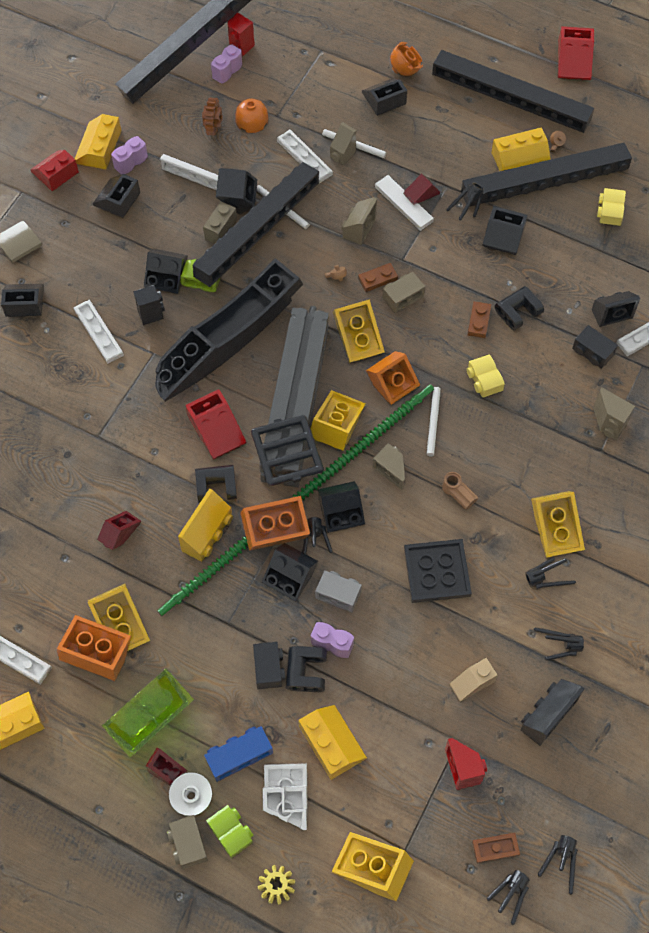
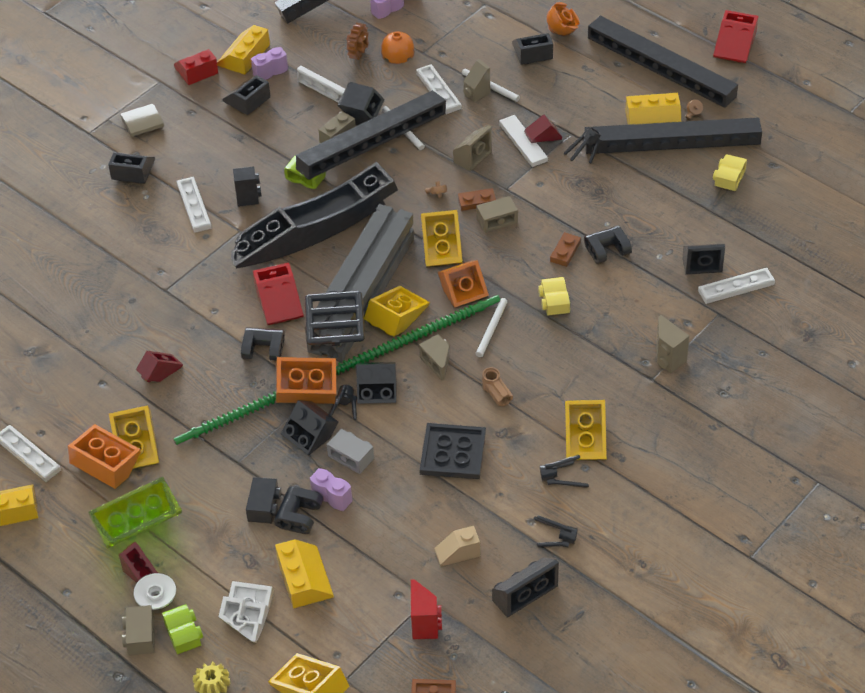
camera: 15 degrees right, 15 degrees down
black slope [144,249,188,294] -> none
yellow slope [178,489,233,562] -> none
blue brick [204,726,273,782] -> none
black slope [482,206,528,255] -> none
black brick [572,325,618,369] -> none

